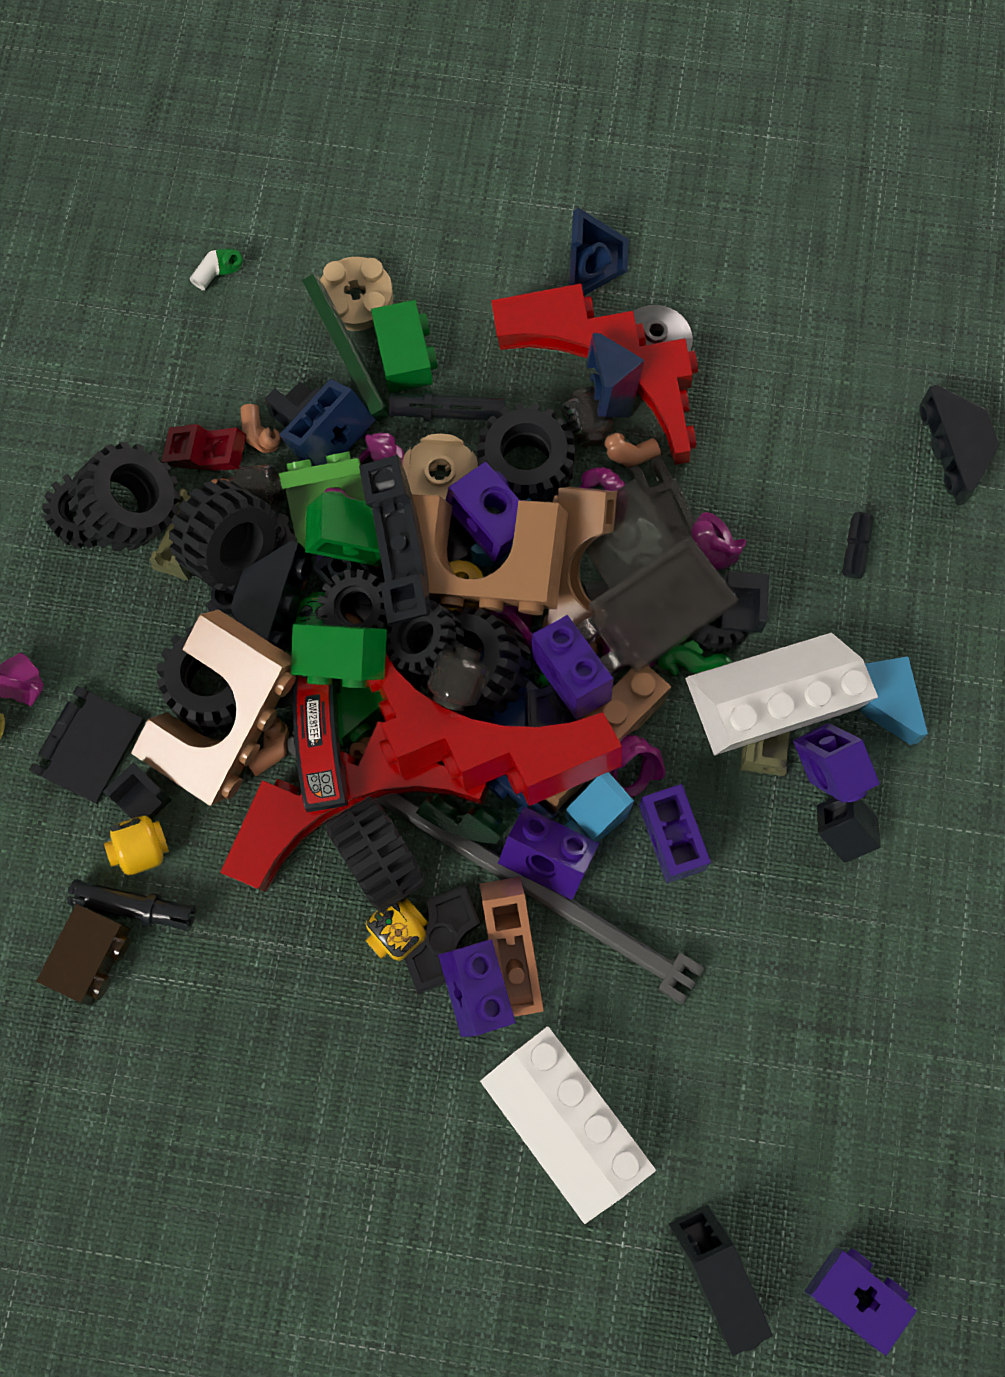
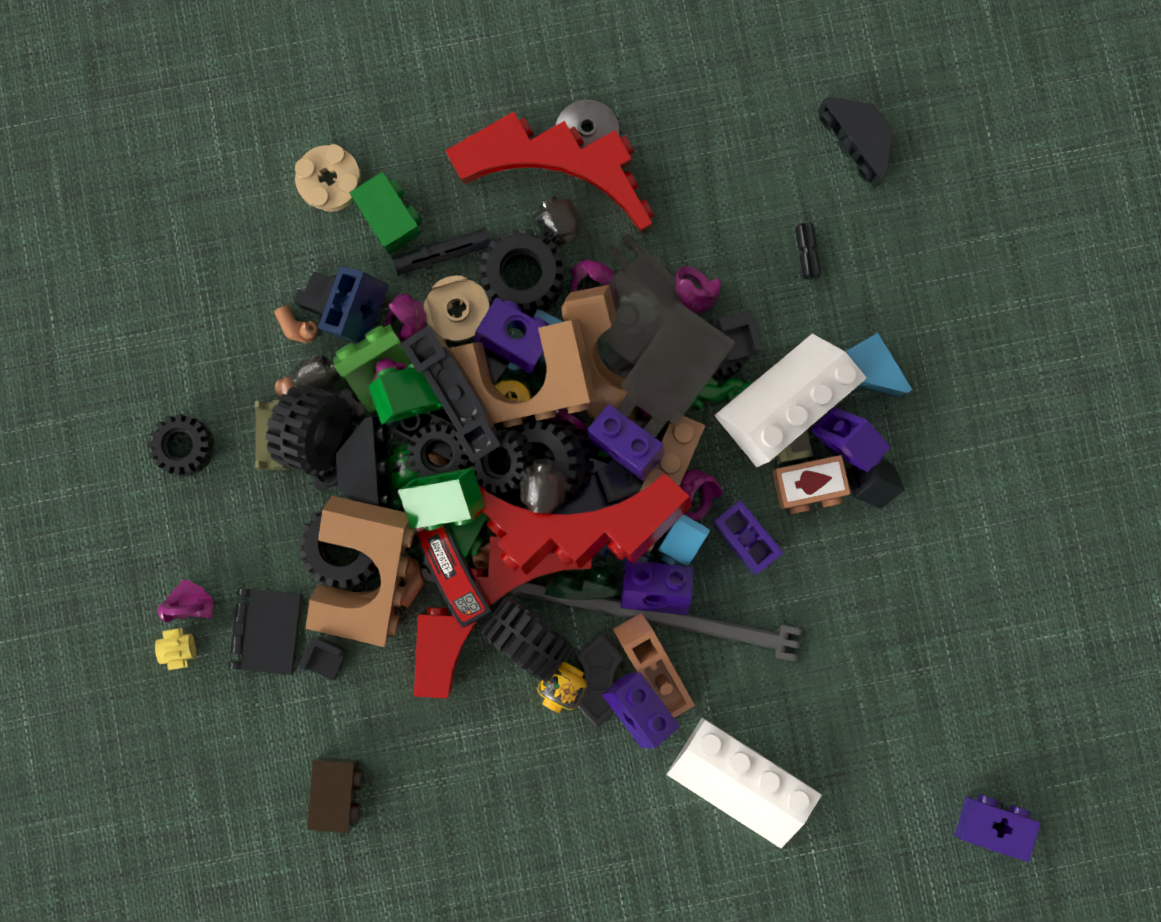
camera: 20 degrees left, 10 degrees up
black pin [67,879,196,932] -> none
black tyre [68,442,180,552] -> none
yellow head [104,815,169,875] -> none
dark red slope [161,424,247,470] -> none
arm [190,249,243,290] -> none
dark green tile [302,274,389,422] -> none
dark blue slope [569,208,629,296] -> none
dark blue slope [586,333,645,418] -> none
nougat arm [604,433,661,467] -> none
black slope [669,1205,773,1356] -> none
none -> brick [772,455,850,515]

